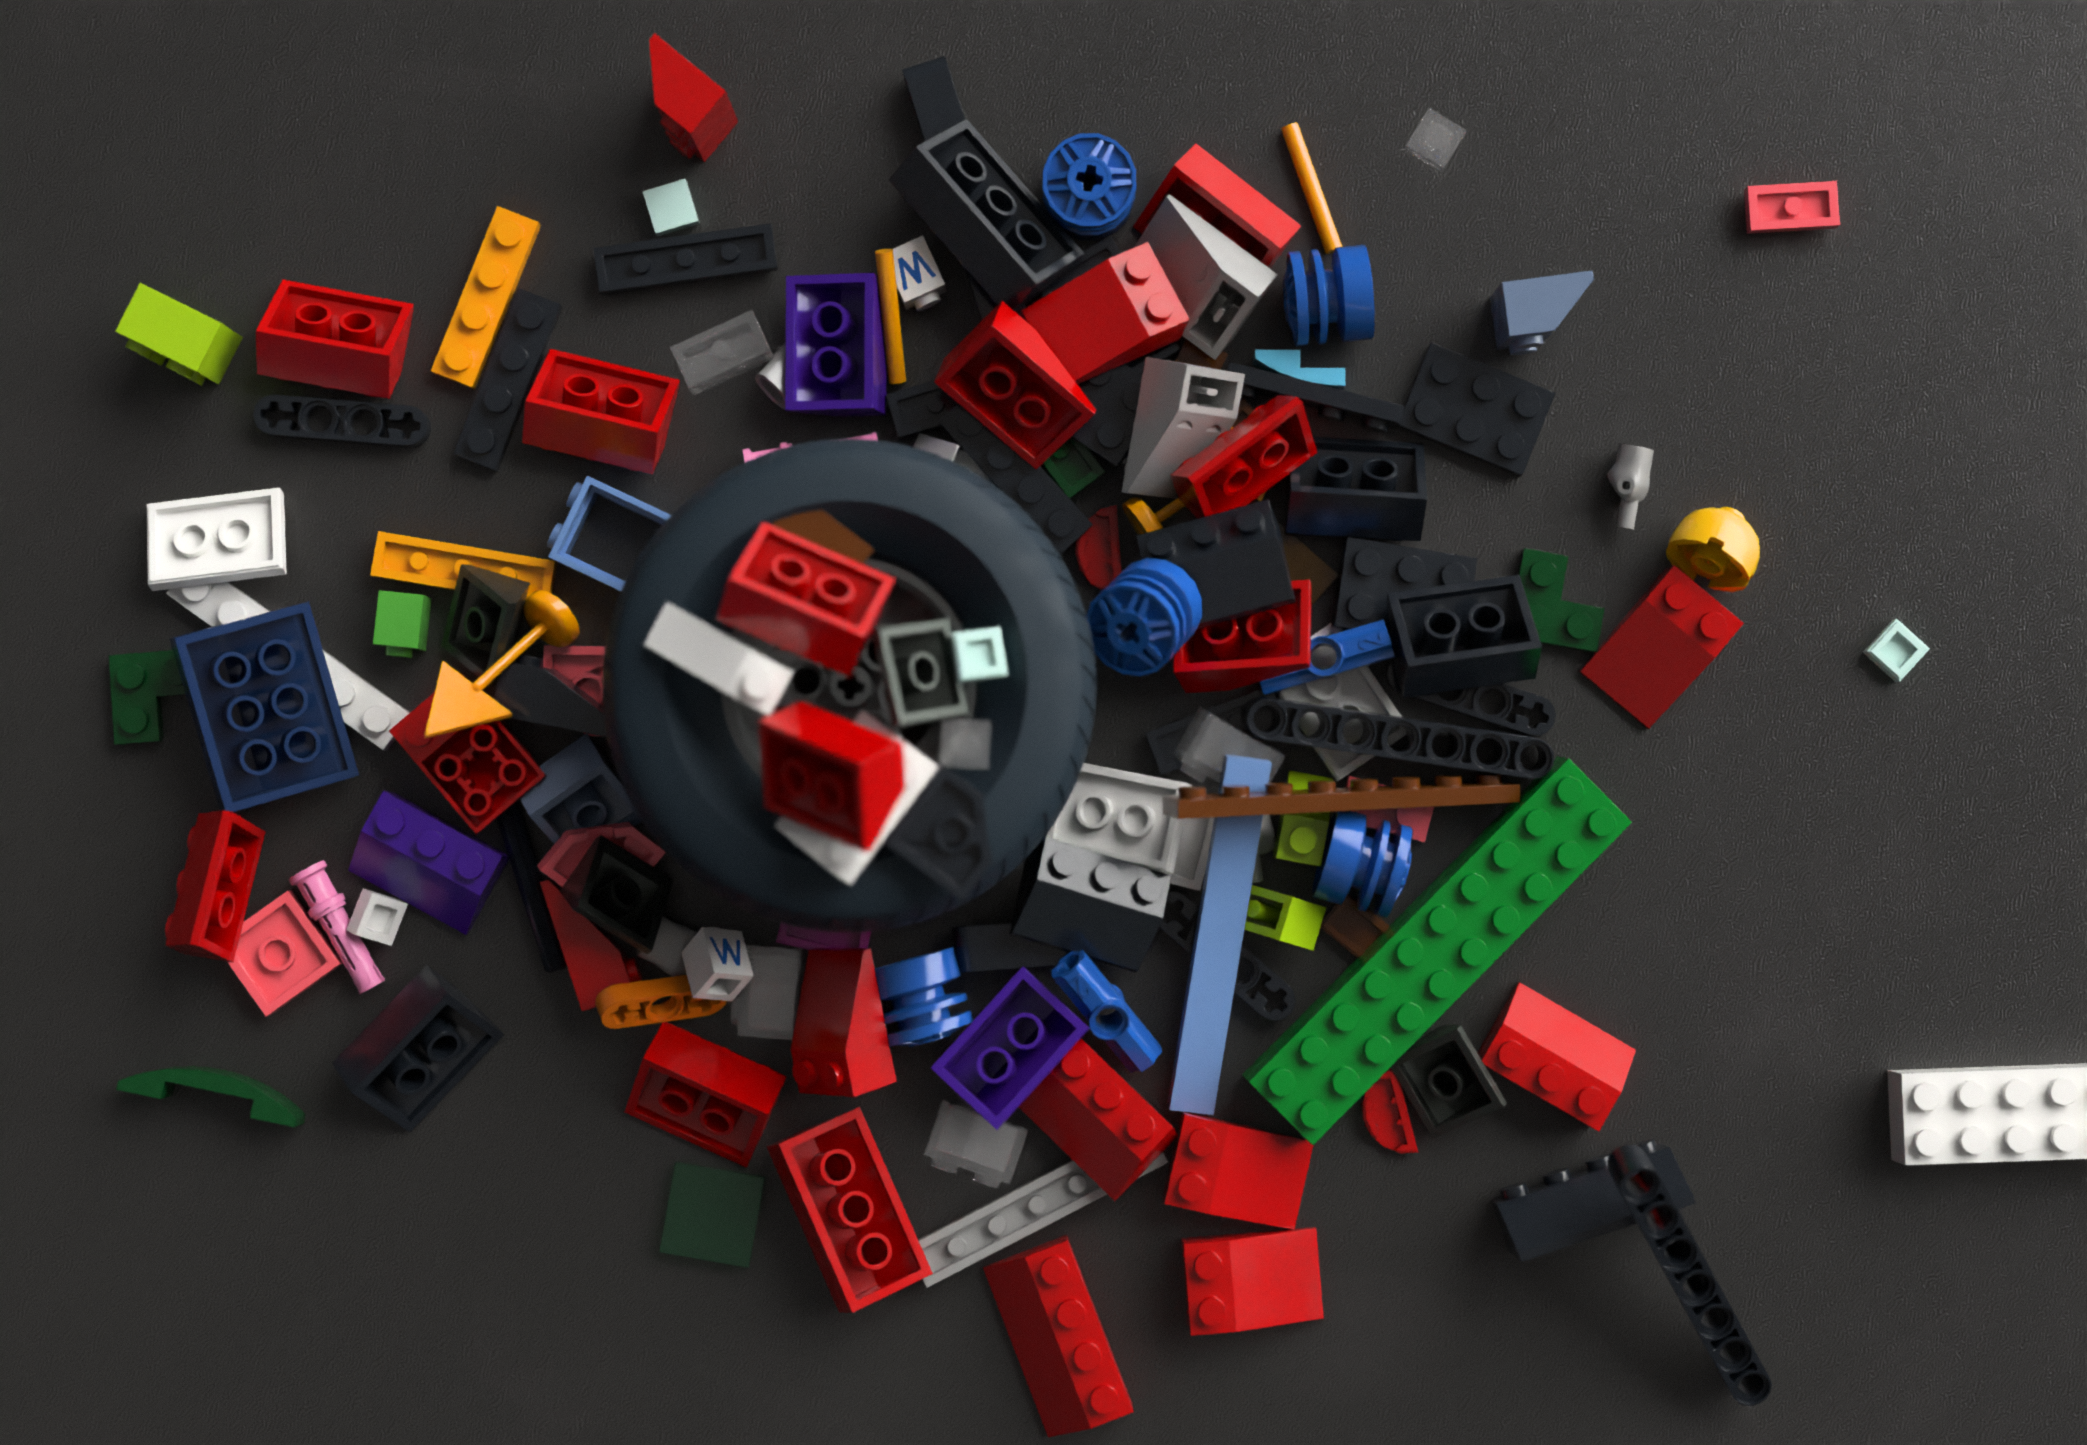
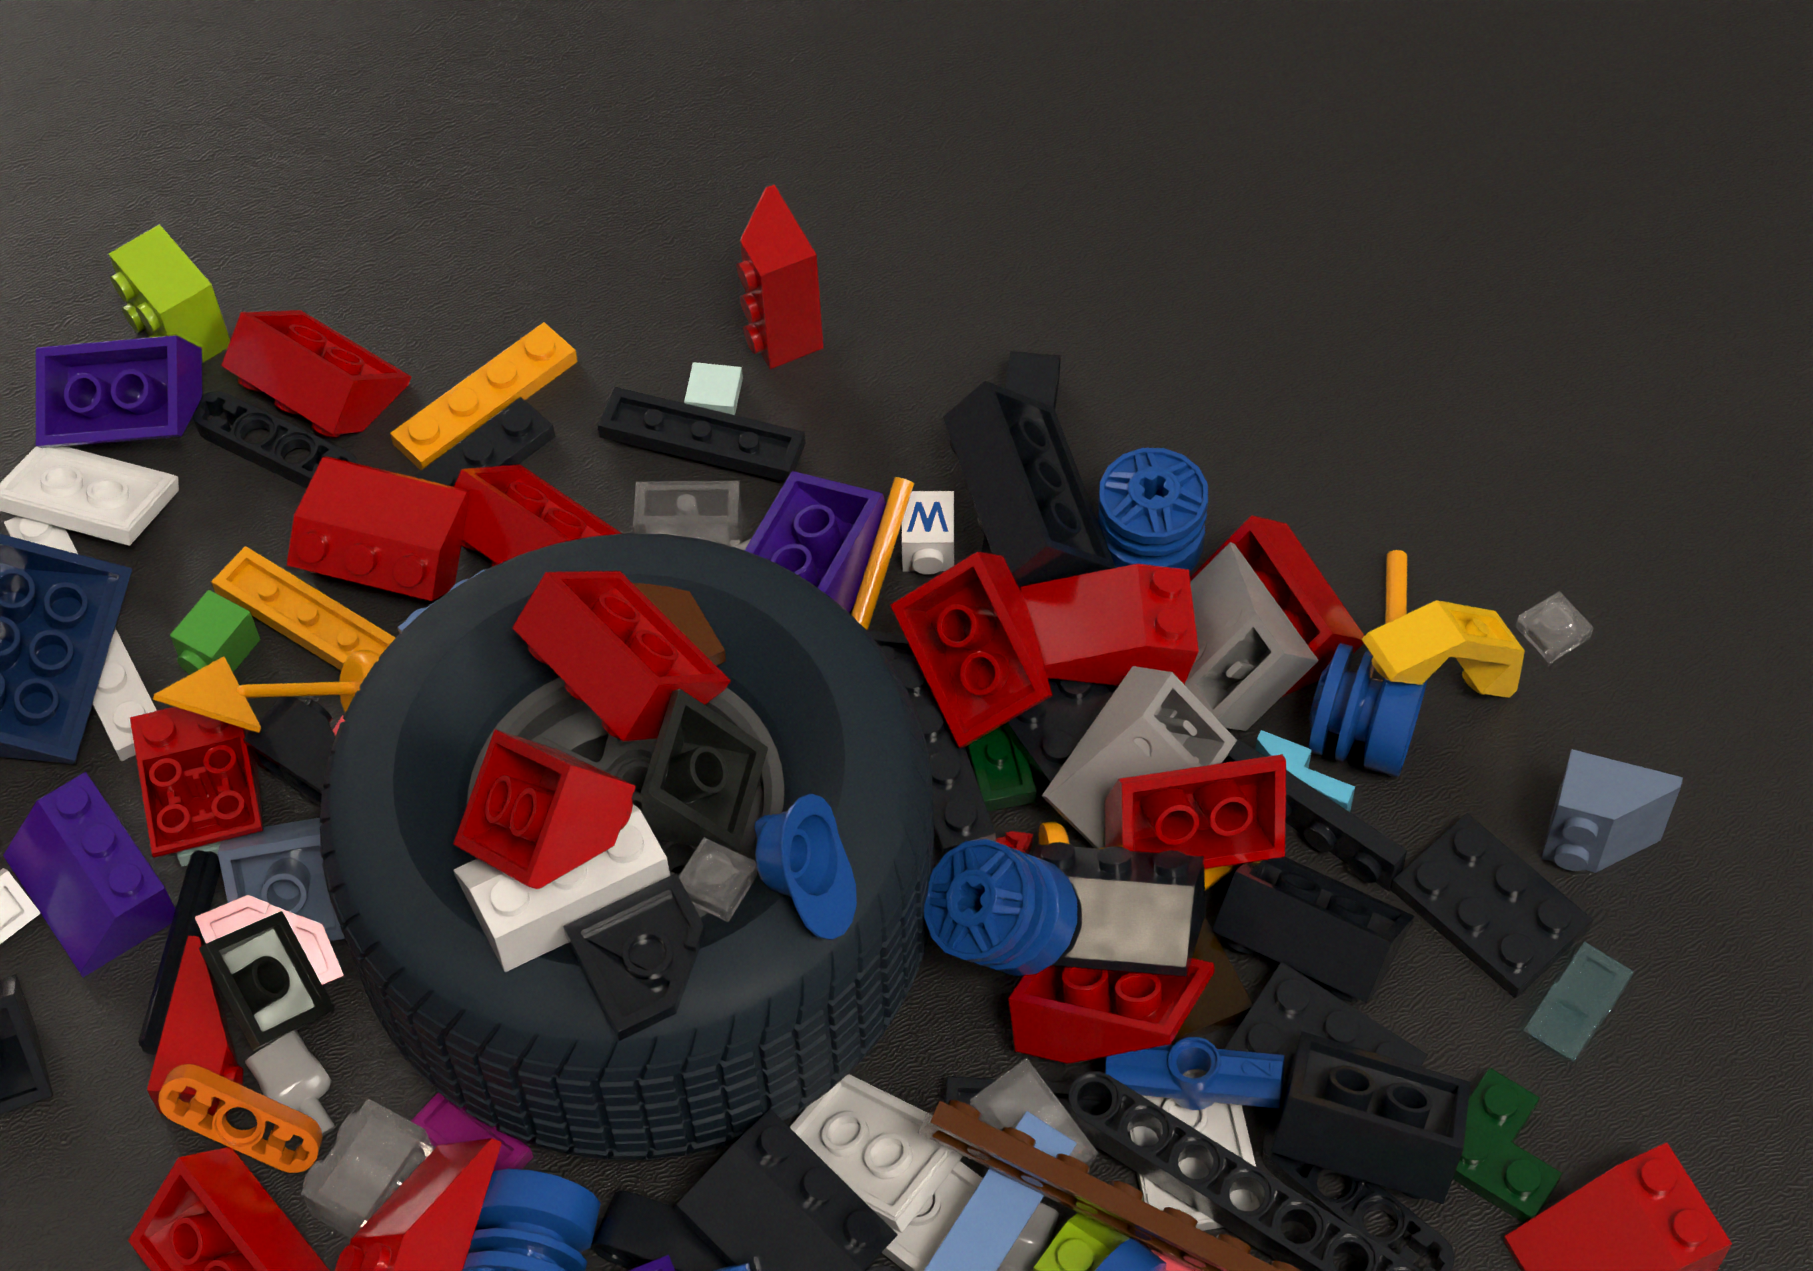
camera: 30 degrees right, 30 degrees down
pearl dark grey slope [441,564,530,686] -> none
white slope [644,602,795,715] -> none
white brick [681,927,754,1001] -> none
light aqua tile [950,627,1007,683] -> none
light grey piece [1607,444,1654,530] -> none
yellow cylinder [1666,507,1760,592] -> none
none -> dark purple slope [36,335,202,448]
none -> red slope [287,456,470,601]
none -> blue piece [754,793,857,940]
none -> yellow slope [1362,600,1525,698]
none -> clear light blue slope [1524,942,1634,1061]

